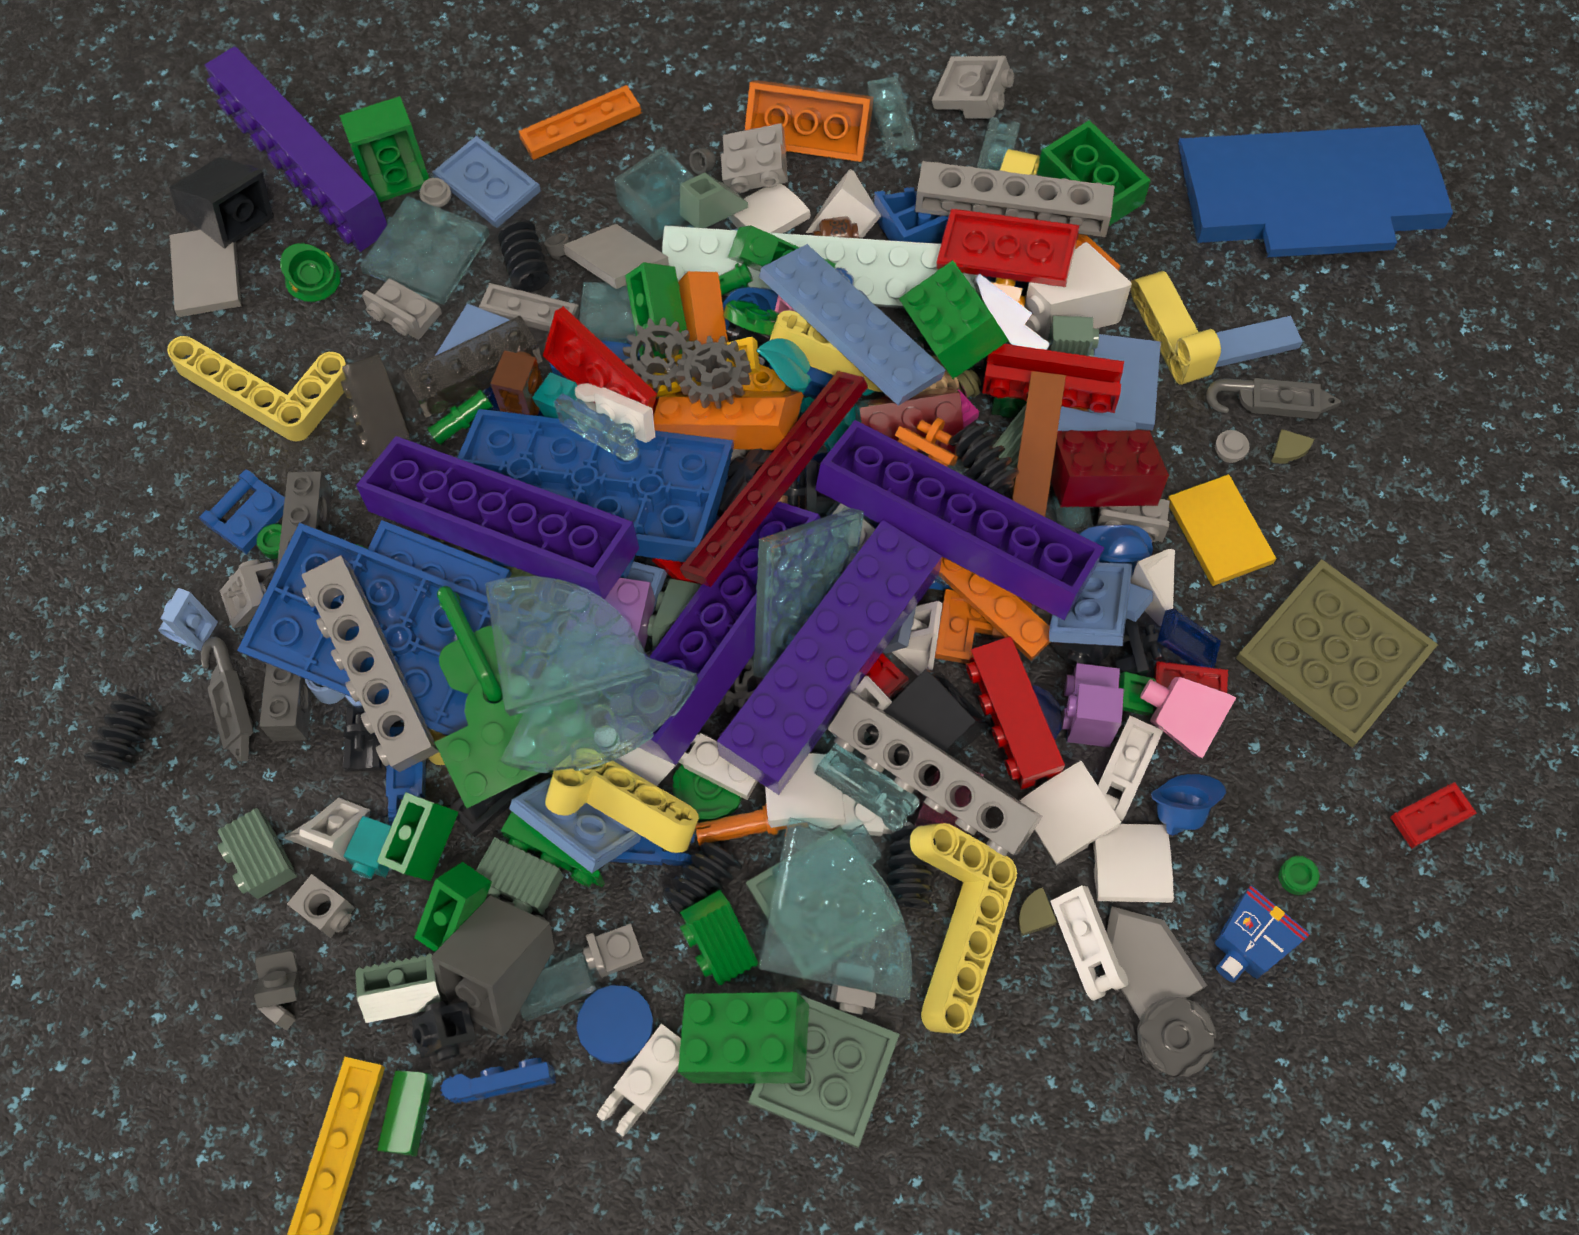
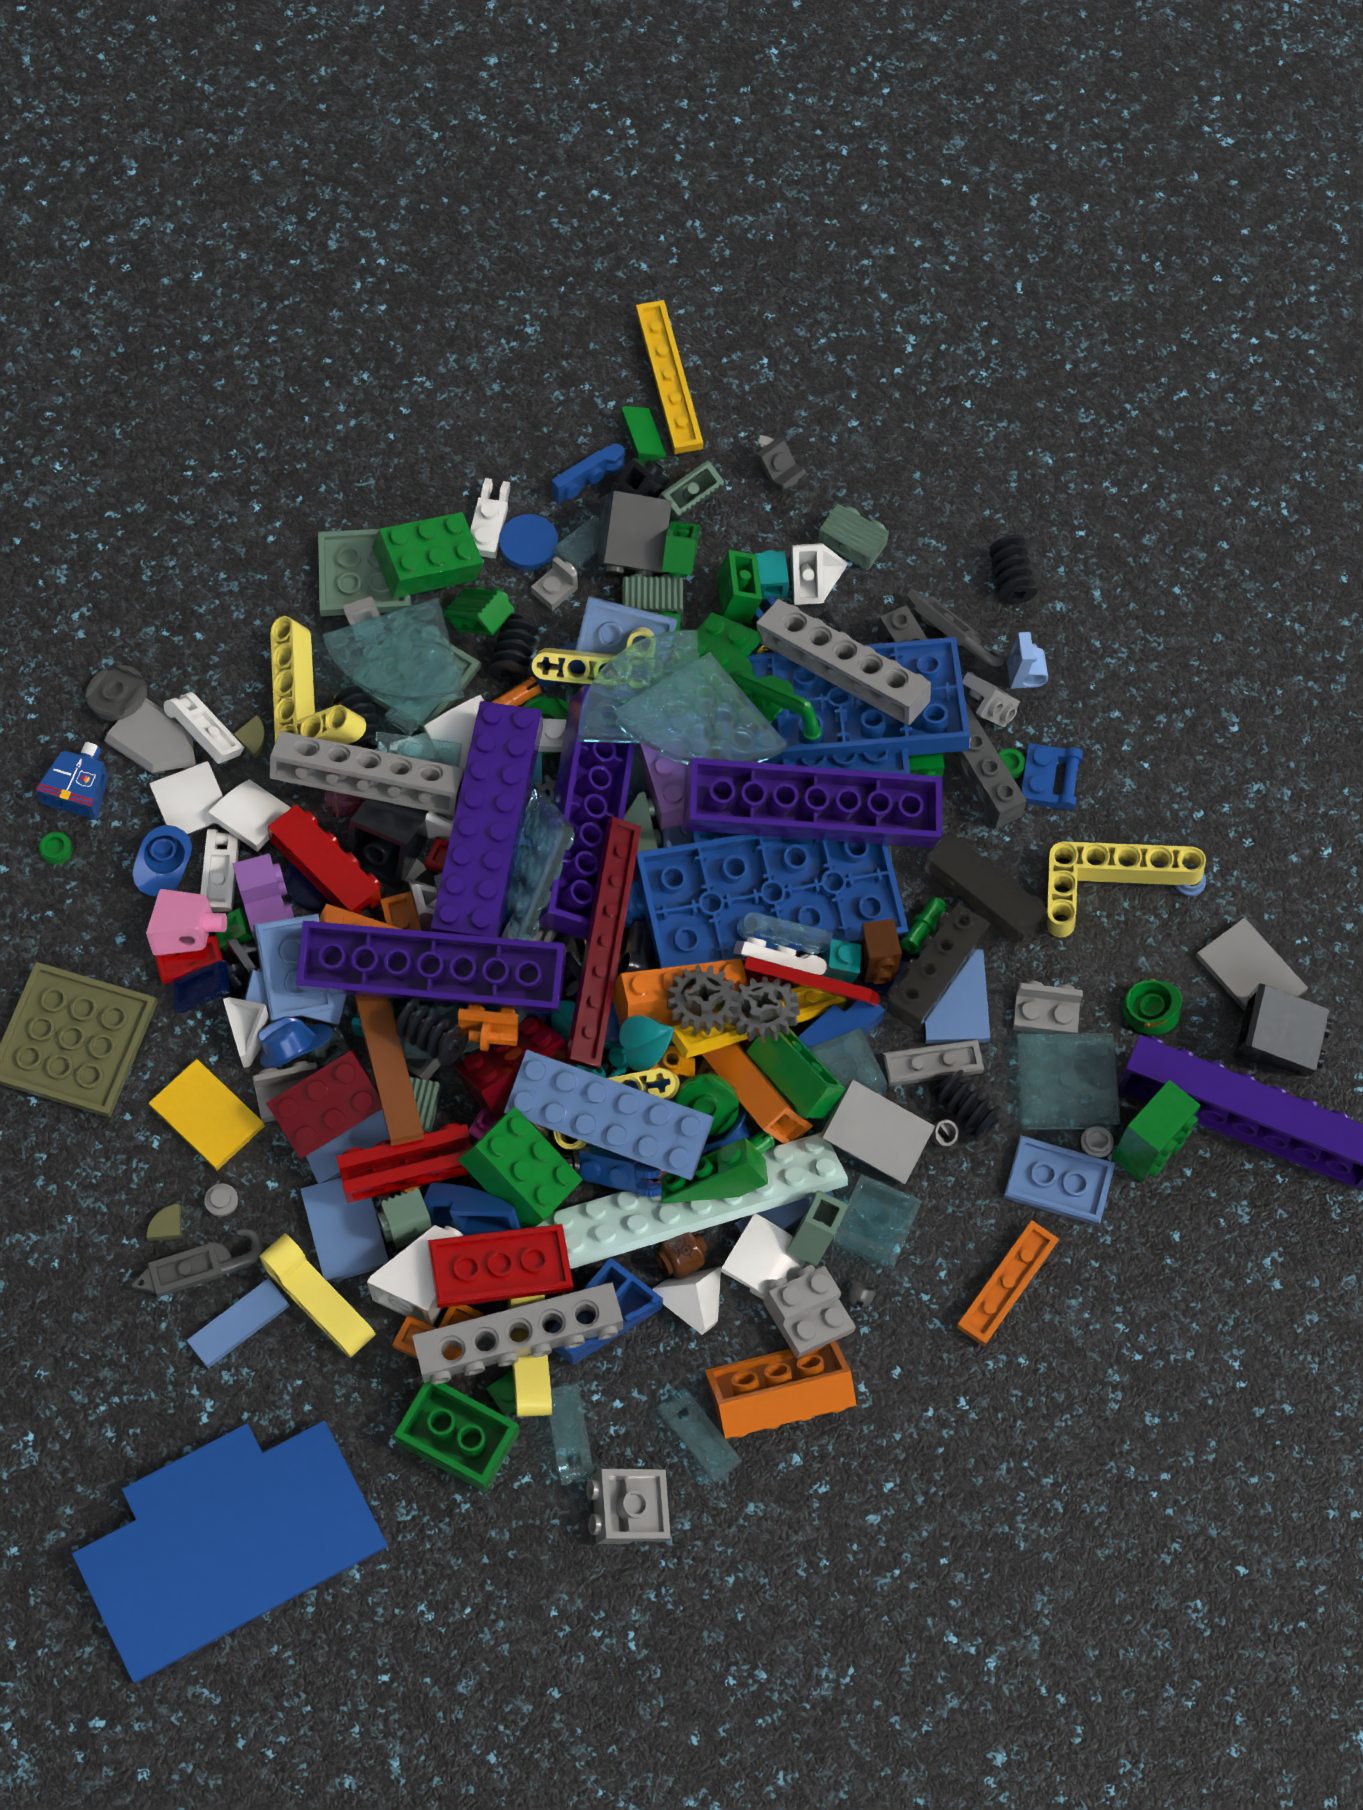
camera: 150 degrees right, 0 degrees up
light grey brick [287,874,355,938] -> none

